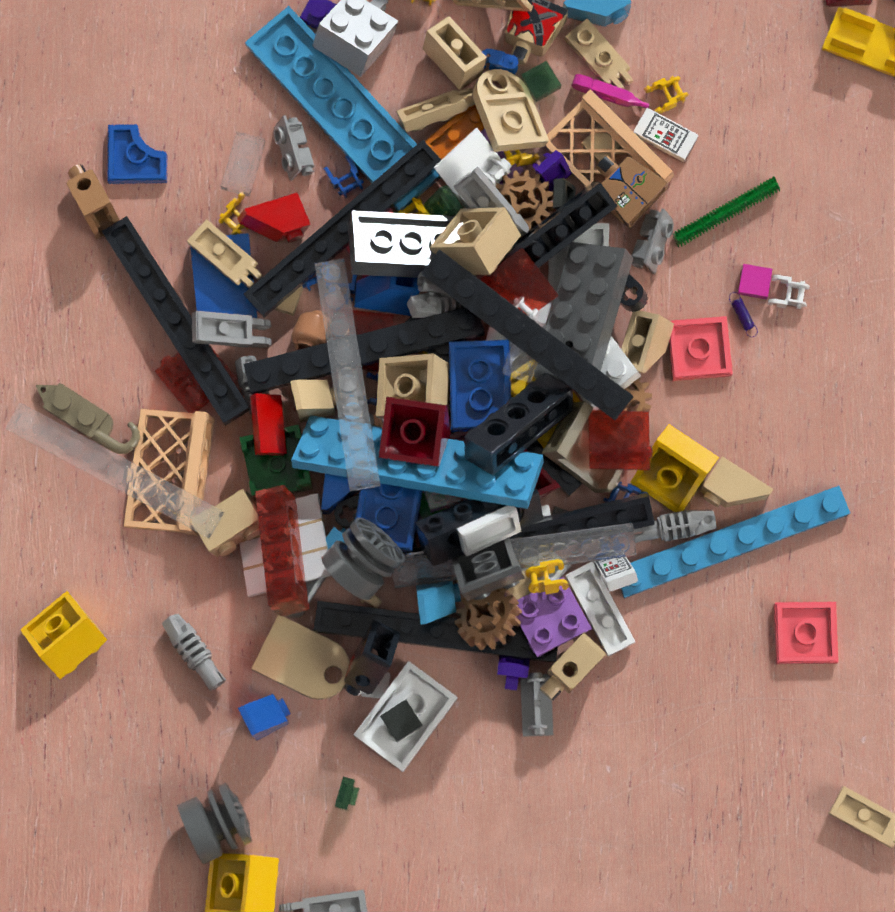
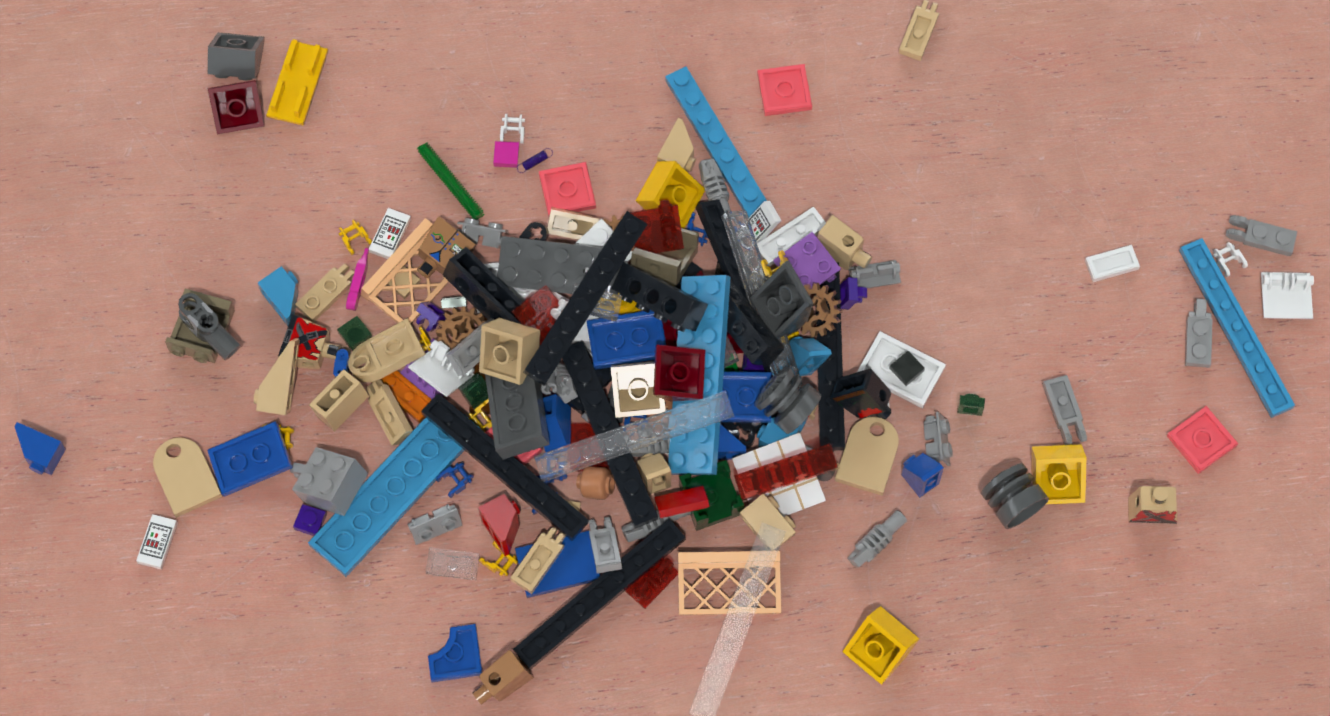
camera: 100 degrees left, 10 degrees down
dark tan plate [36,383,140,454] -> none
white tile [457,505,521,556] -> none
none -> light grey hinge [923,412,953,466]

